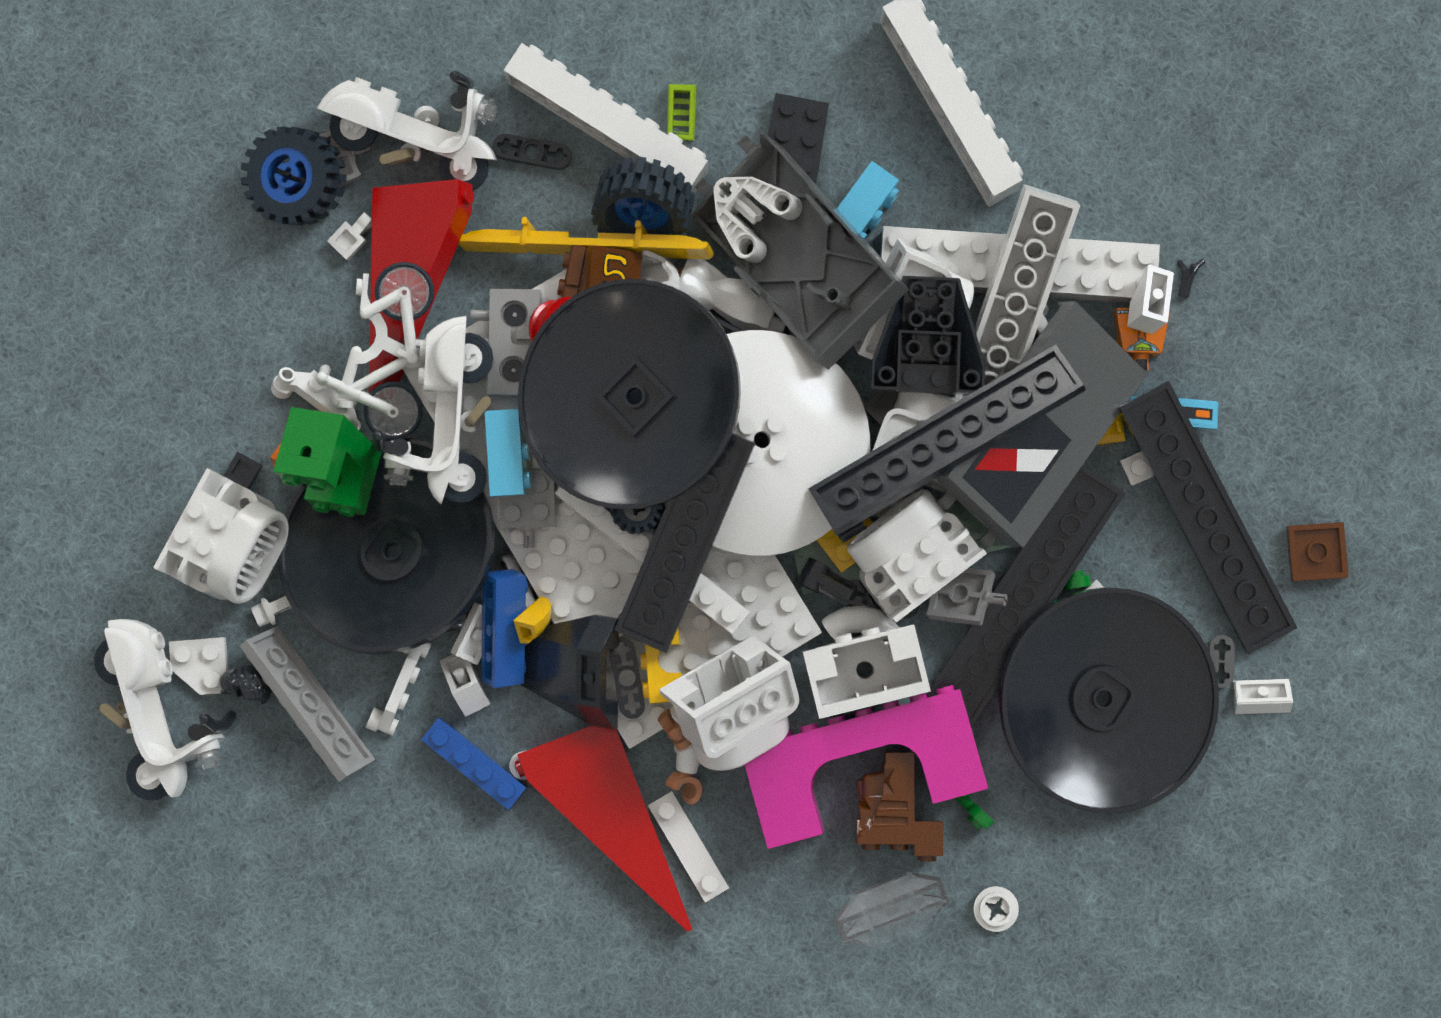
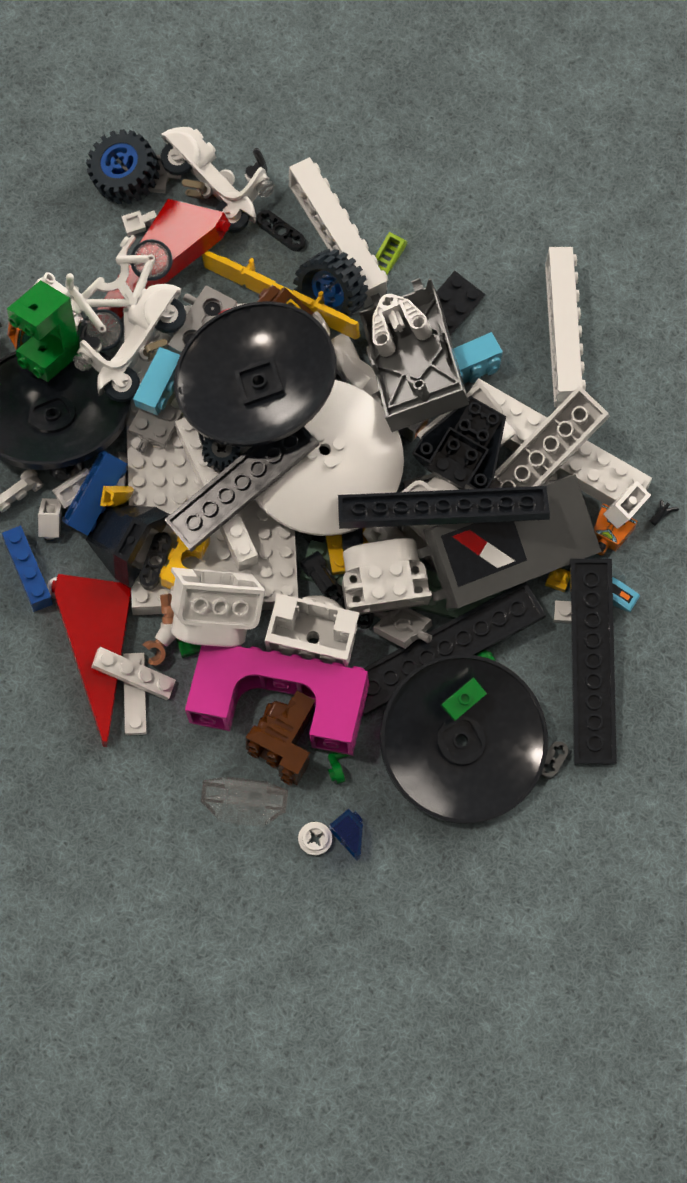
camera: 20 degrees right, 15 degrees down
white slope [1233,679,1293,714] -> none
reddish brown plate [1286,522,1349,582] -> none
none -> white plate [91,647,176,700]
none -> clear blue slope [329,809,363,861]
none -> green plate [441,677,487,721]

